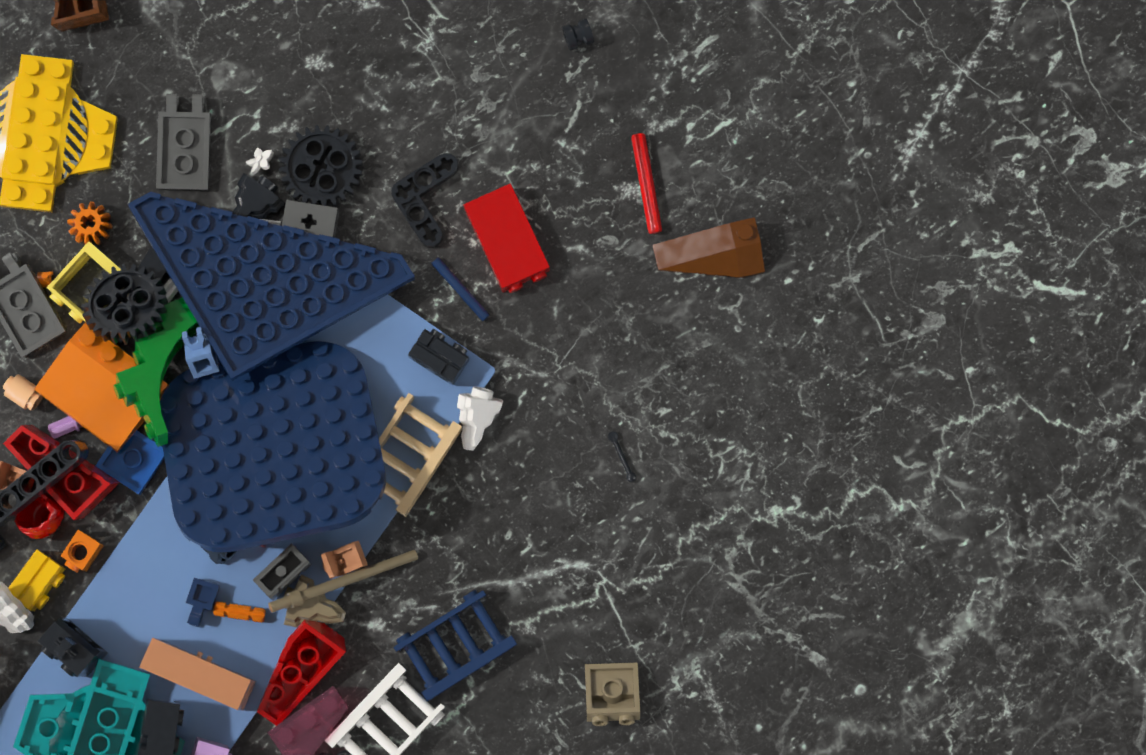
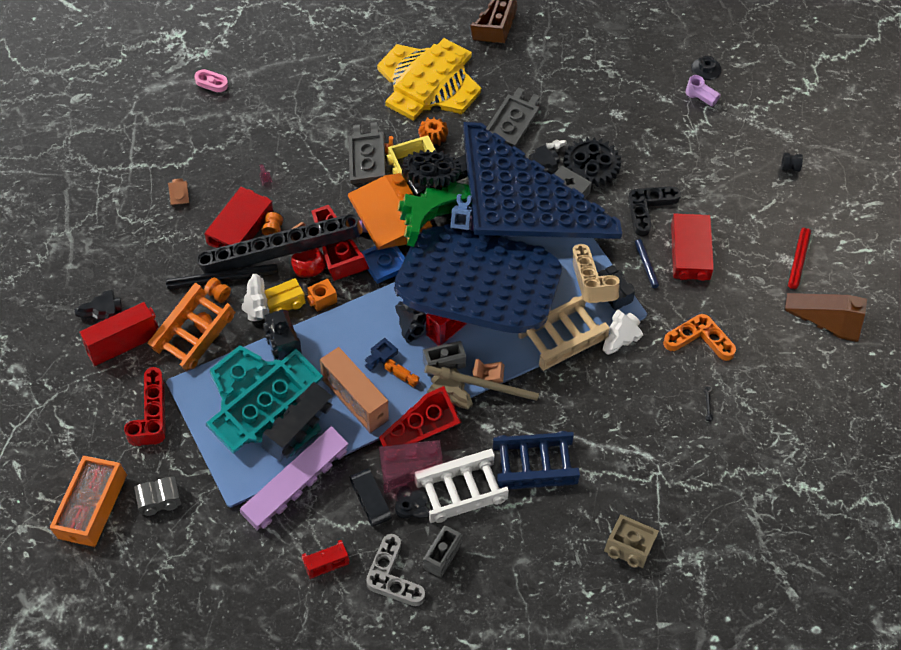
camera: 30 degrees right, 25 degrees down
light nougat brick [3,374,43,411] -> none
none -> tan beam [573,244,620,303]
none -> orange beam [663,314,736,361]

